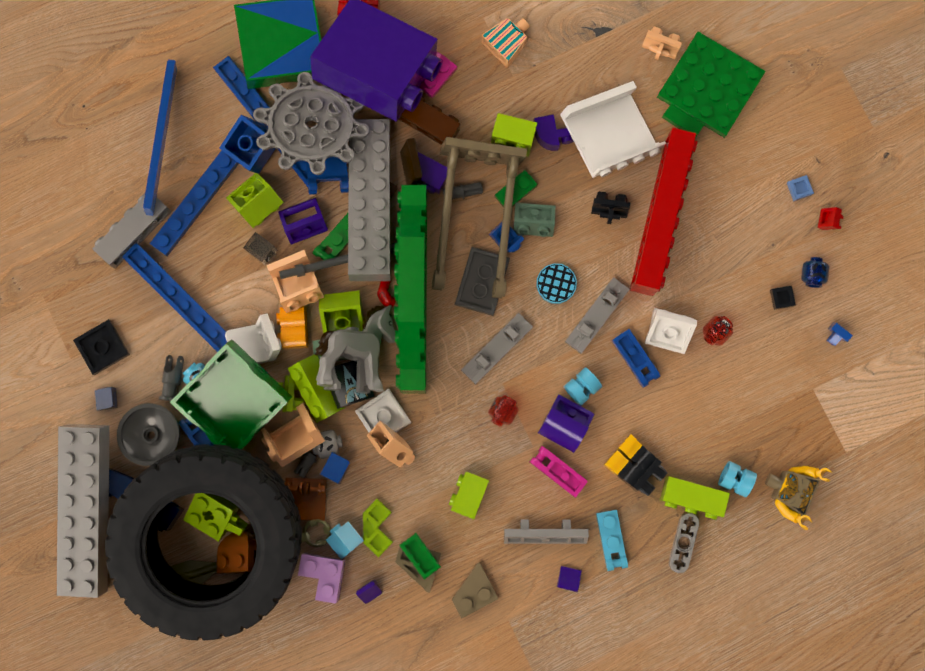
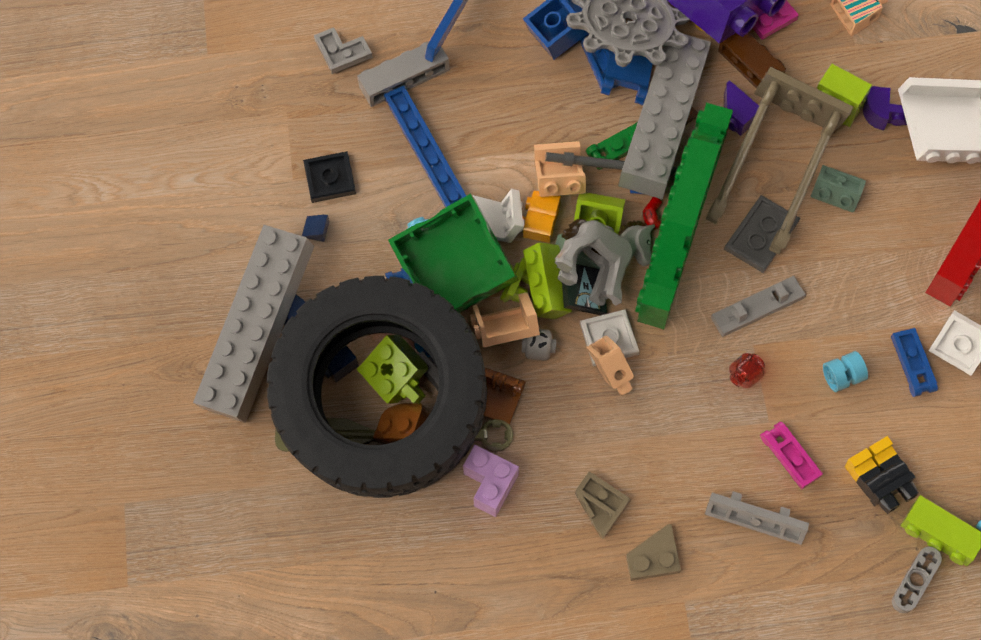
camera: 20 degrees right, 15 degrees down
dark grey dish [117,403,180,466] -> none
blue plate [149,150,239,257] -> none
dark grey piece [159,355,184,402] -> none
lime slope [226,173,284,228] -> none
clear smoke brick [243,232,278,266] -> none
dark purple tile [278,197,328,245] -> none
dark grey pin [294,451,317,478] -> none
blue panel [320,452,350,484] -> none
medium azure brick [326,521,364,560] -> none
dark purple slope [356,580,382,604] -> none
lime tile [363,499,393,558] -> none
green plate [399,533,441,580] -> none
dark brown tile [400,138,423,185] -> none
dark grey axle [443,182,483,200] -> none
lime brick [449,471,489,519] -> none
blue bracket [489,222,524,253] -> none
green plate [494,170,538,207] -> none
tile [536,263,577,304] -> none
dark purple brick [538,394,595,453] -> none
dark purple slope [557,566,581,592] -> none
light grey hinge [565,277,630,354] -> none
black hips [591,191,630,225] -> none
medium azure plate [596,510,628,571] -> none
none -> light grey plate [314,27,372,74]

